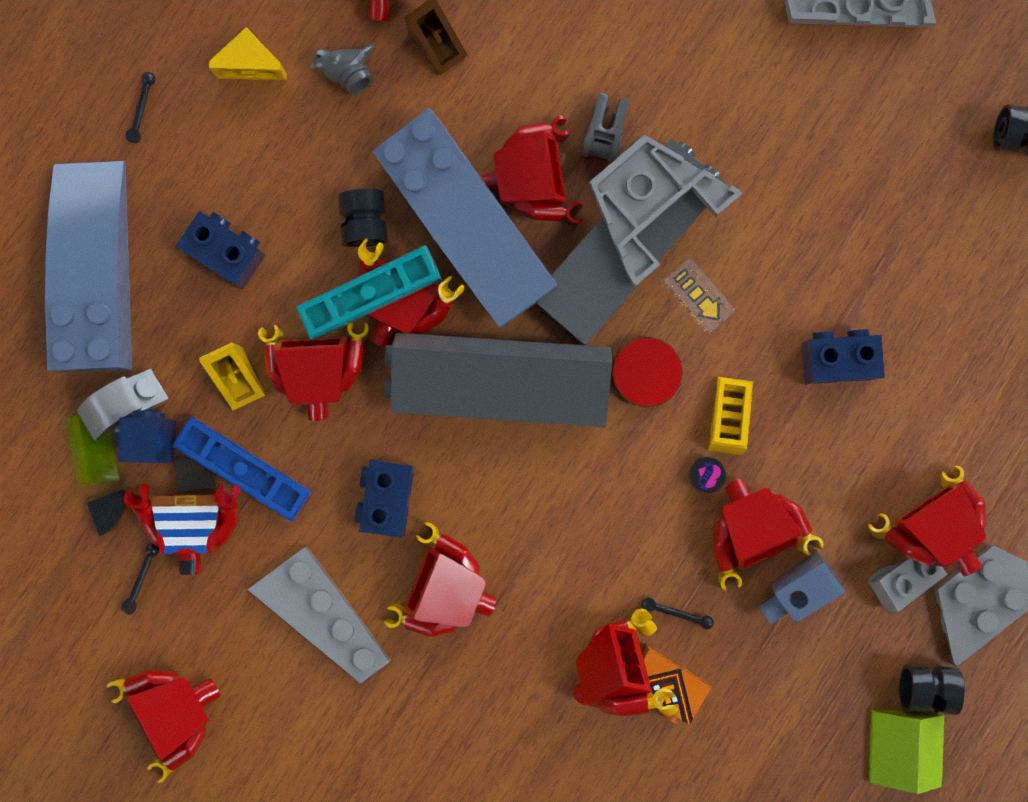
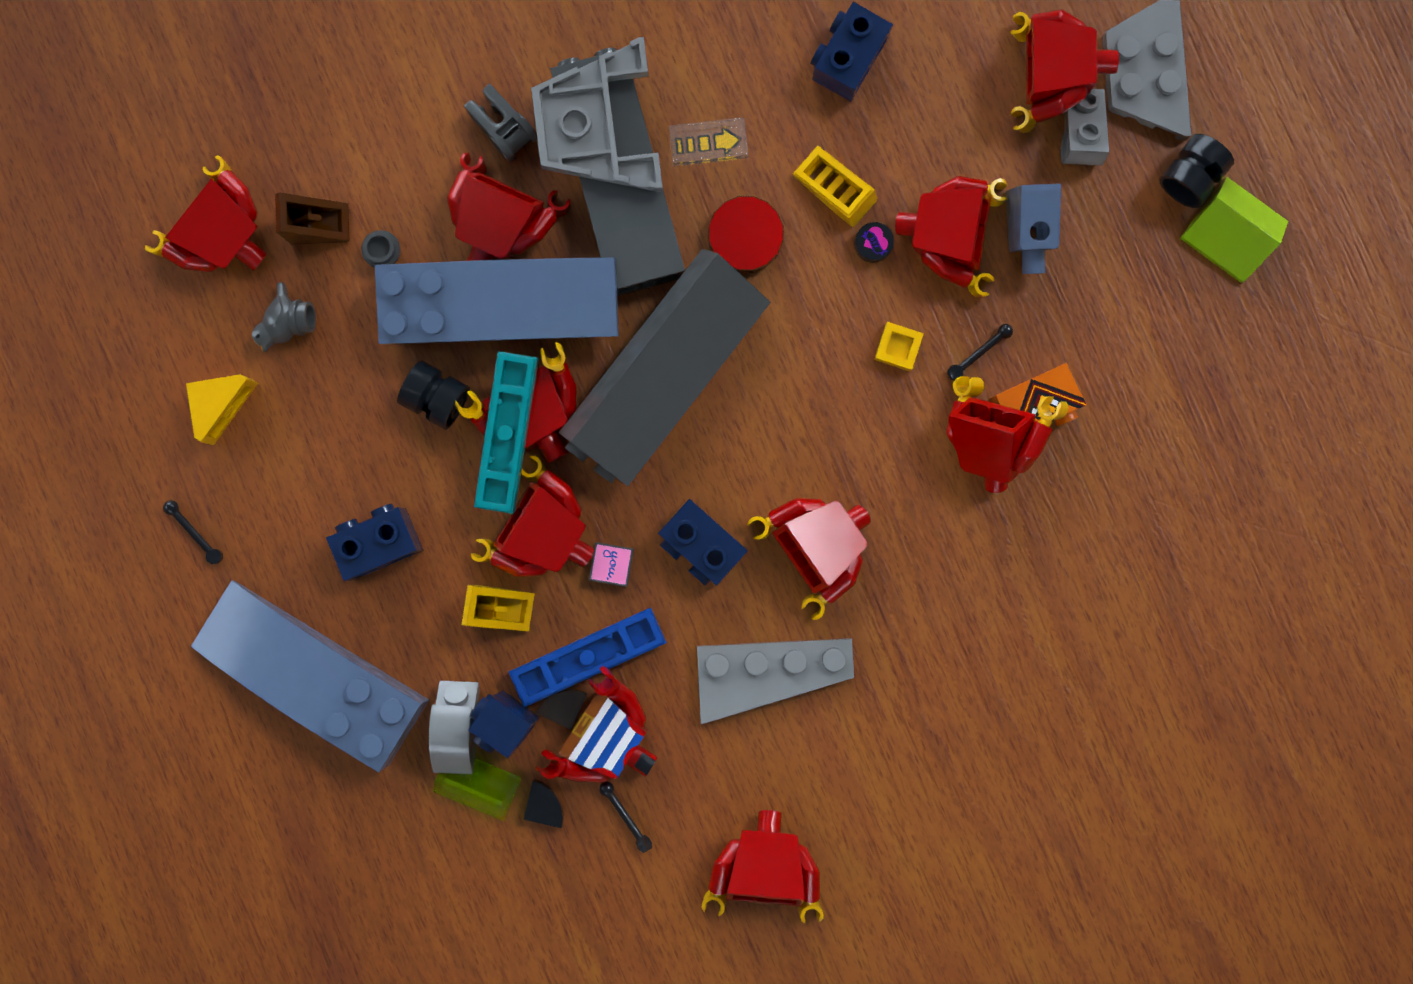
camera: 50 degrees left, 0 degrees up
none -> dark grey plate [361,230,401,268]
none -> bright pink tile [589,542,634,587]
none -> yellow tile [874,322,924,372]

